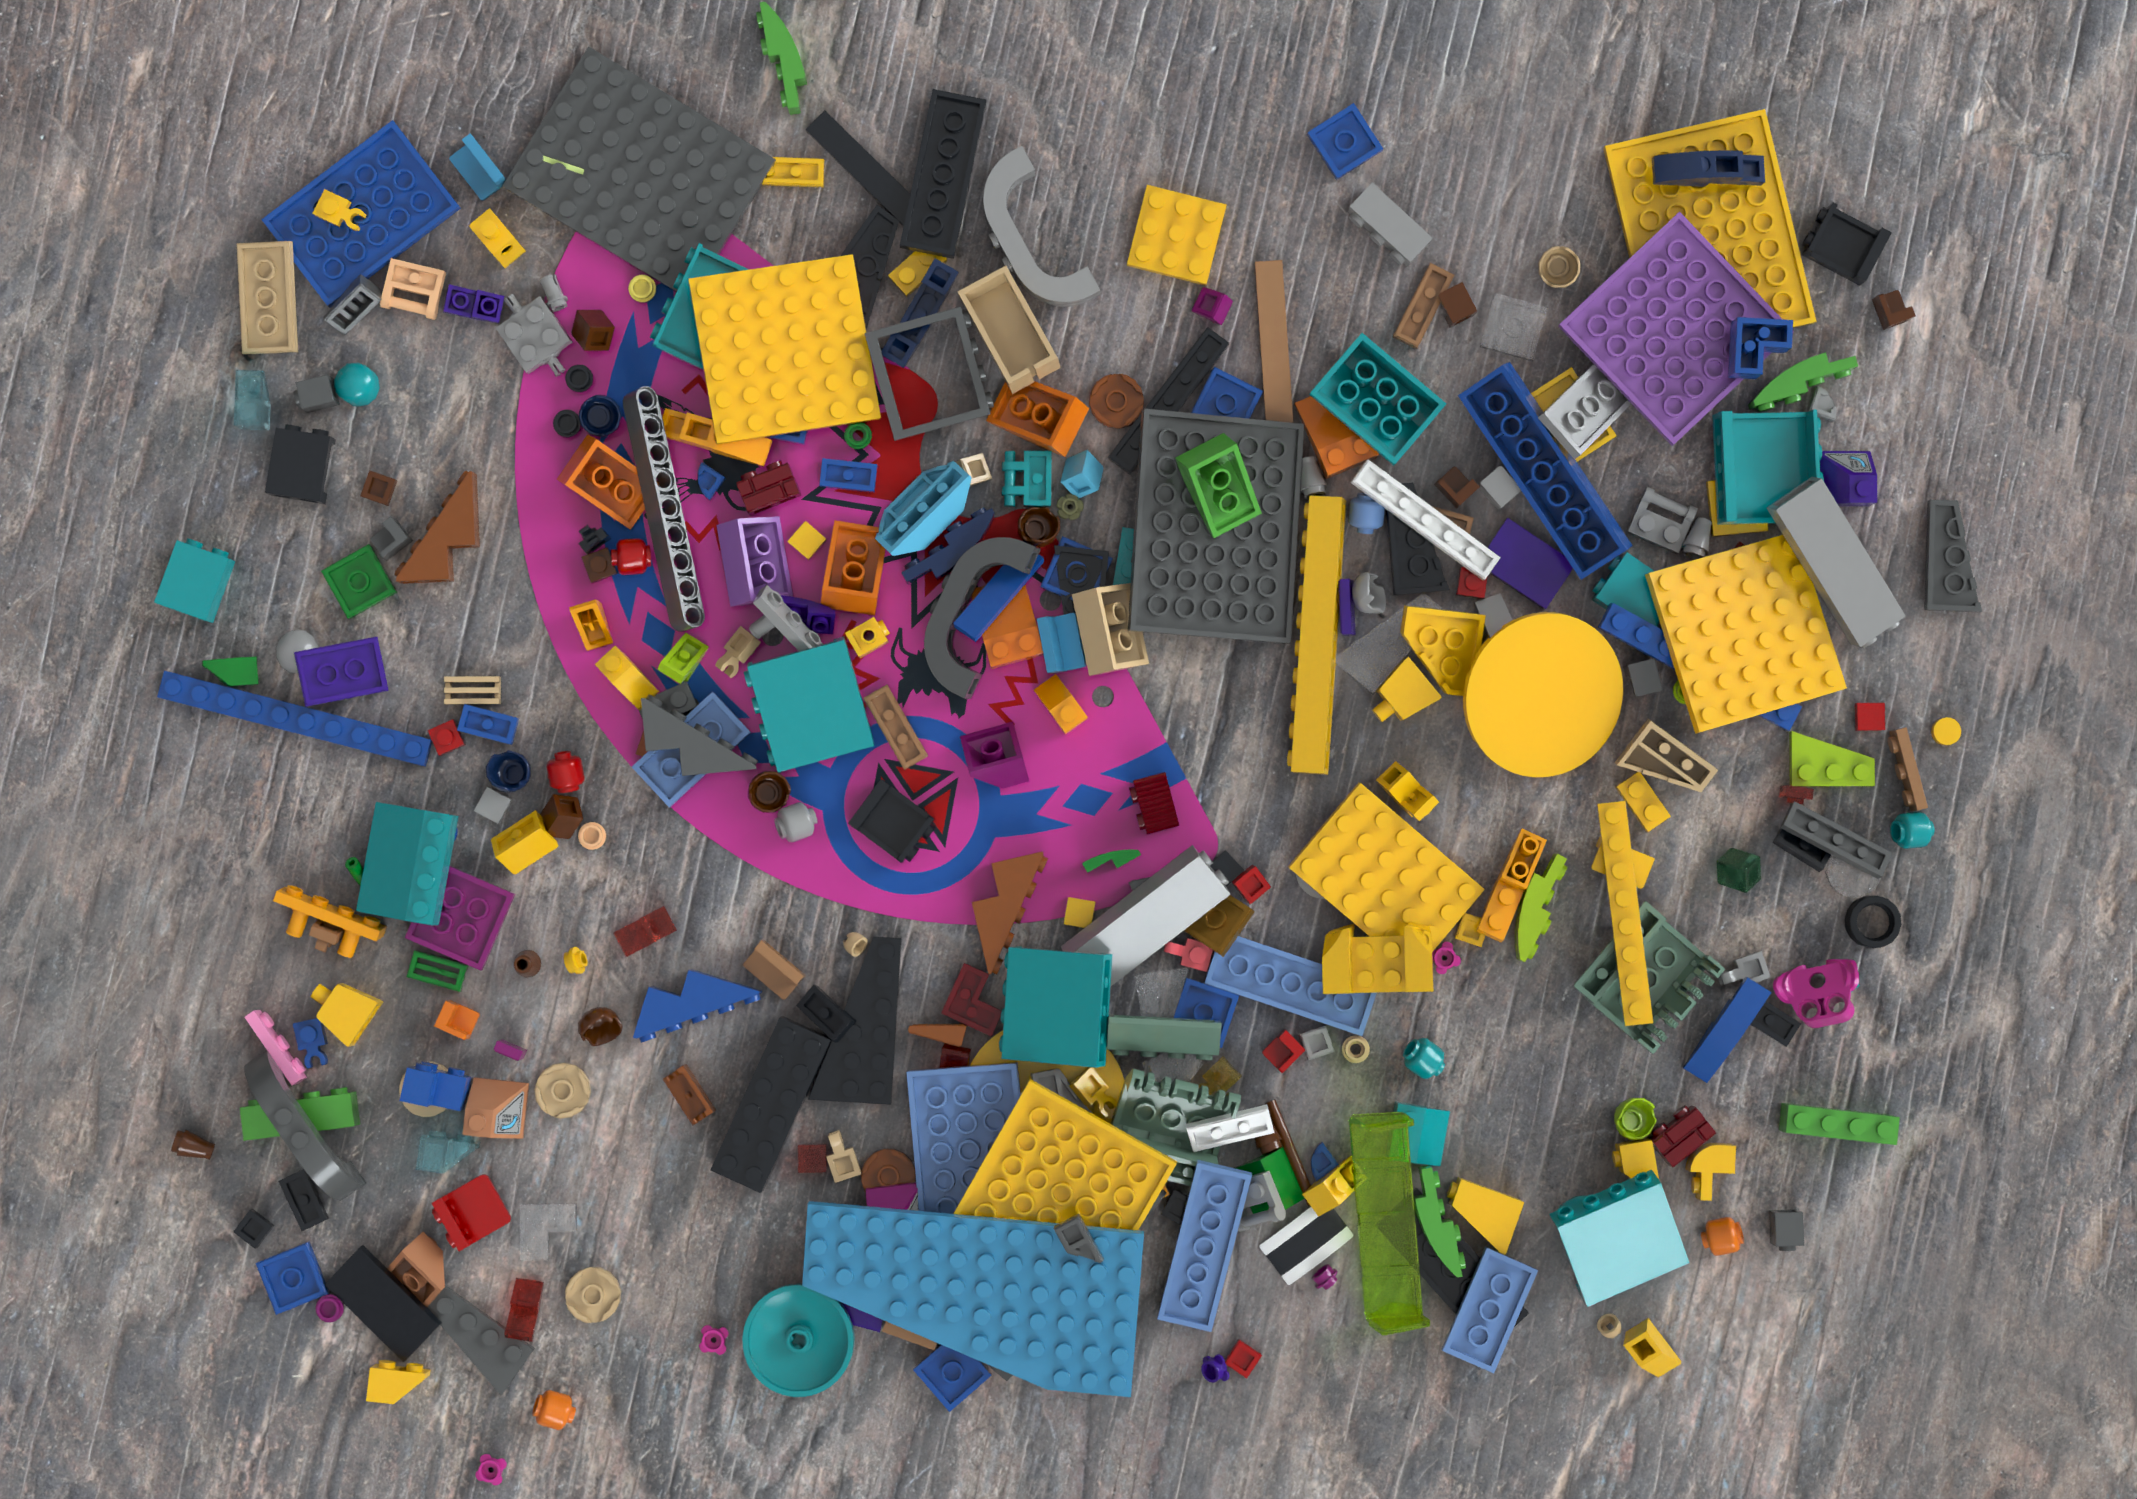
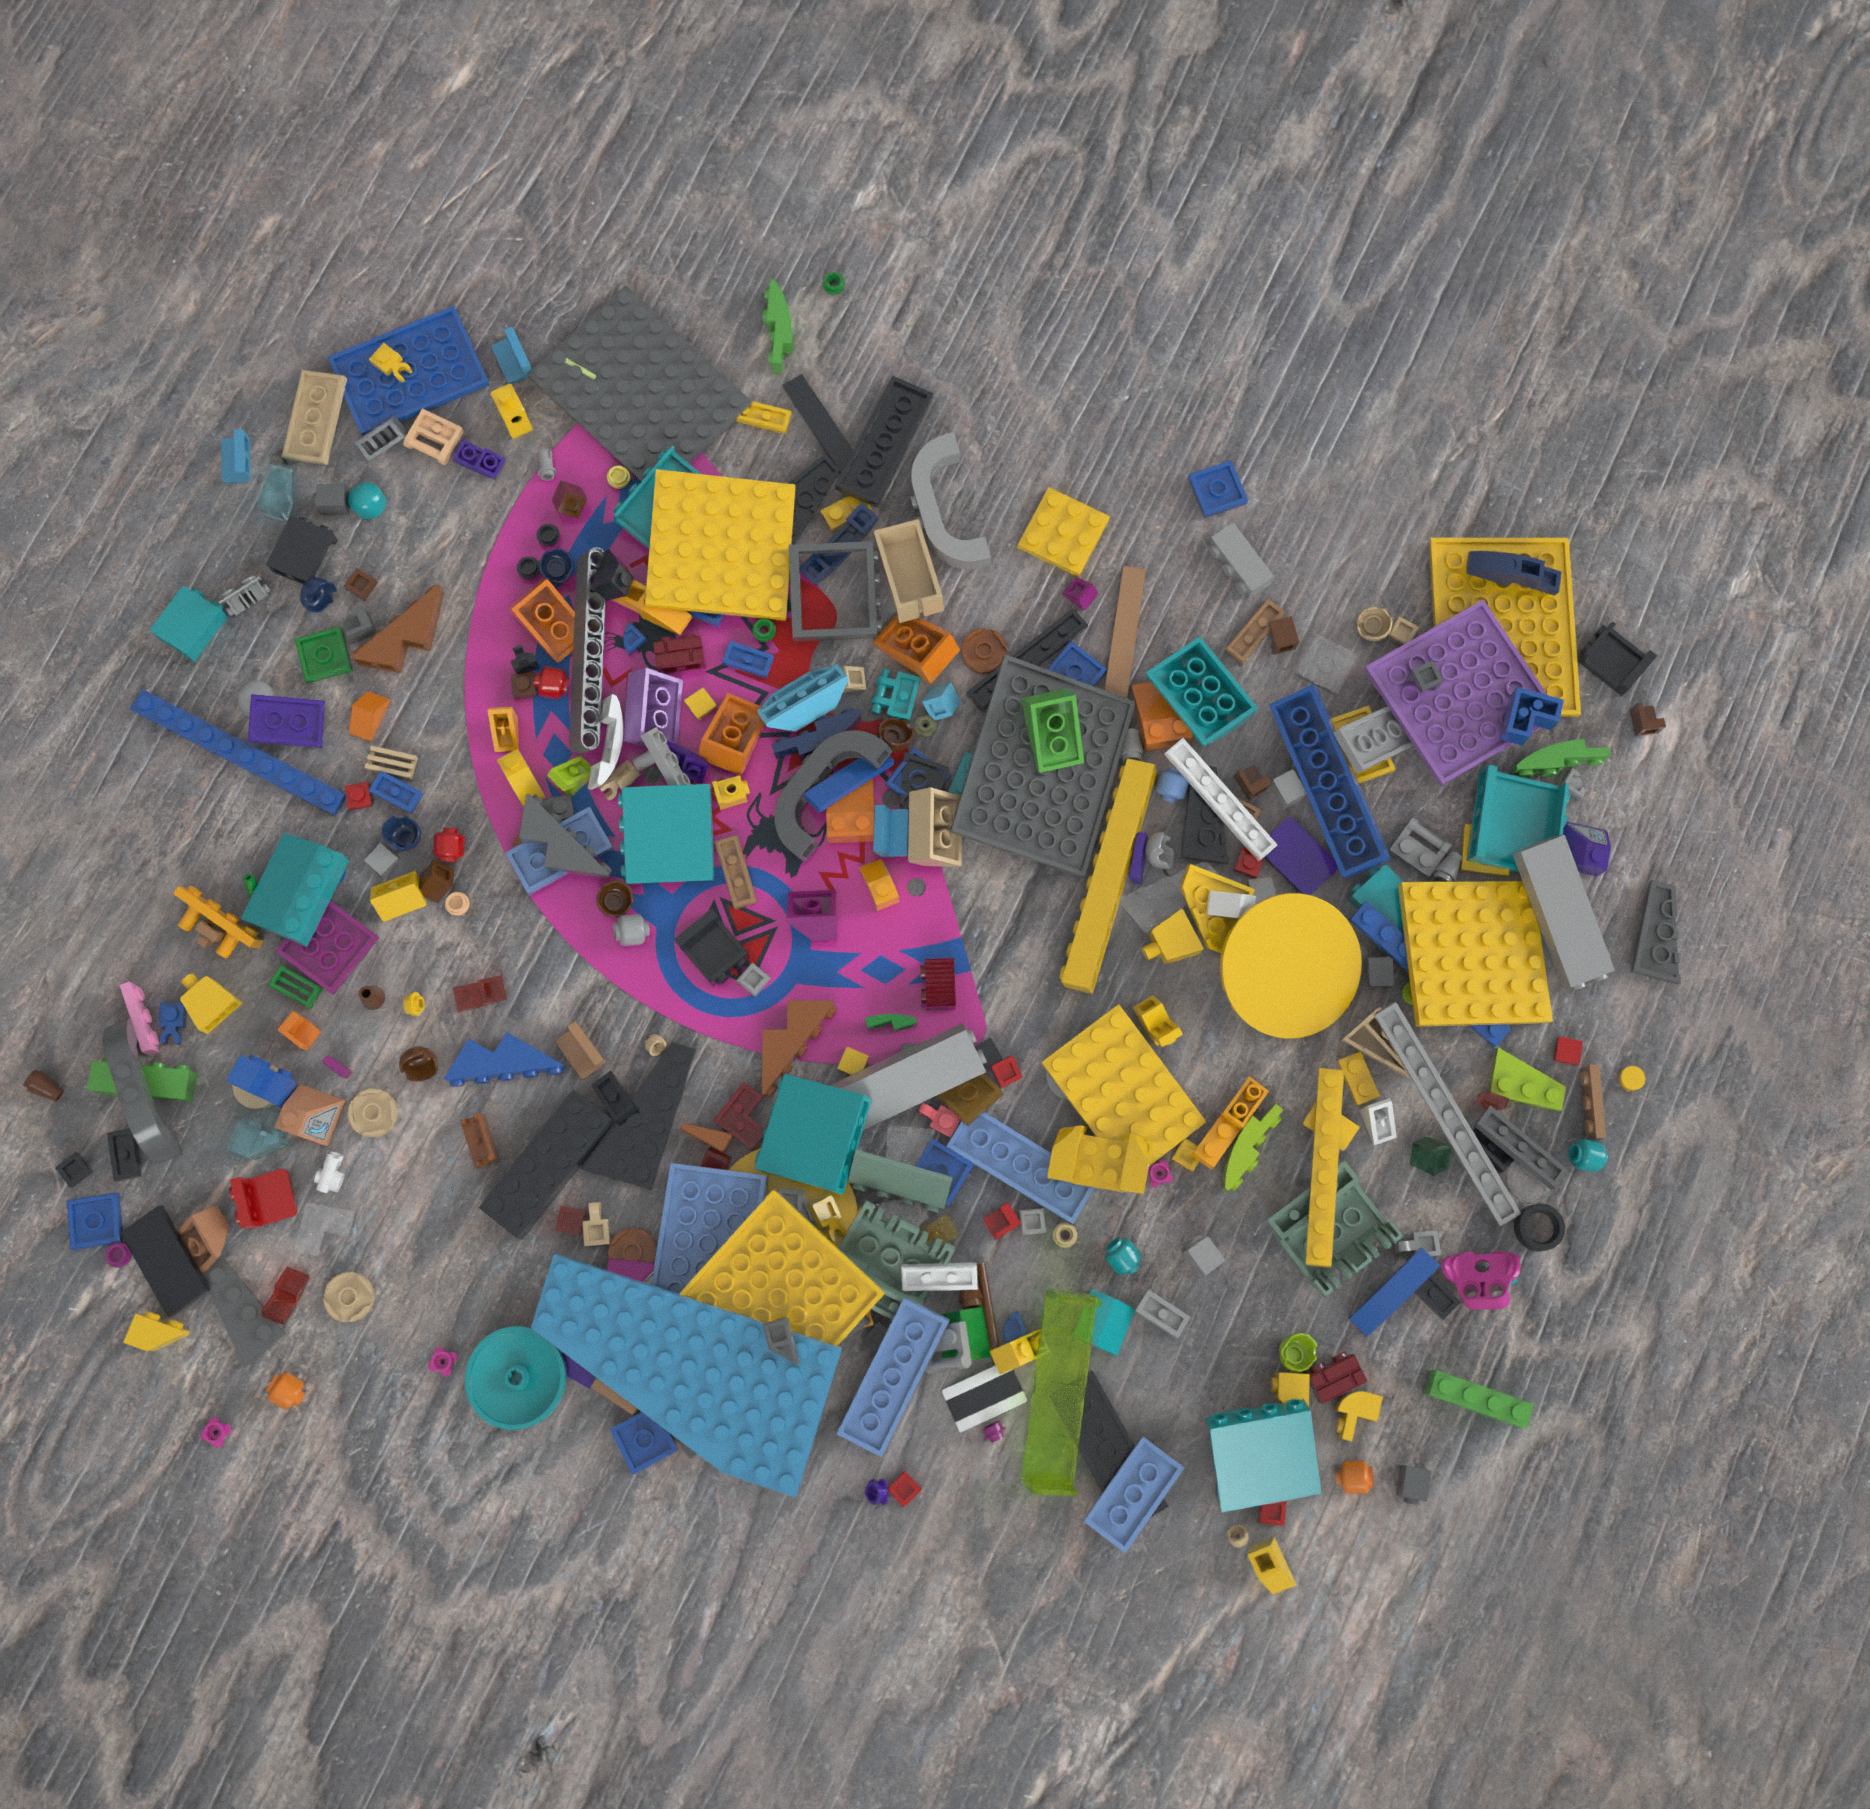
camera: 10 degrees right, 10 degrees down
green slope [202,657,259,686] -> none
light grey plate [496,294,573,377] -> none
bright green slope [1412,1165,1466,1278] -> none
yellow slope [1447,1177,1524,1255] -> none
none -> light grey hinge [219,575,271,616]
none -> dark azure panel [221,429,251,483]
none -> dark blue hair [300,577,337,613]
none -> white plate [314,1152,345,1193]
none -> orange slope [349,691,390,742]
none -> white slope [588,694,623,790]
none -> black slope [591,549,634,601]
none -> light grey tile [736,962,771,997]
none -> light grey plate [1134,1290,1190,1339]
none -> light grey brick [1182,1236,1226,1277]
none -> white slope [1206,891,1256,918]
none -> red tile [1258,1500,1287,1526]
none -> white slope [1360,1098,1397,1145]
none -> light grey plate [1373,1002,1521,1226]
none -> tan tile [1386,616,1419,646]
none -> dark grey panel [1406,660,1444,693]

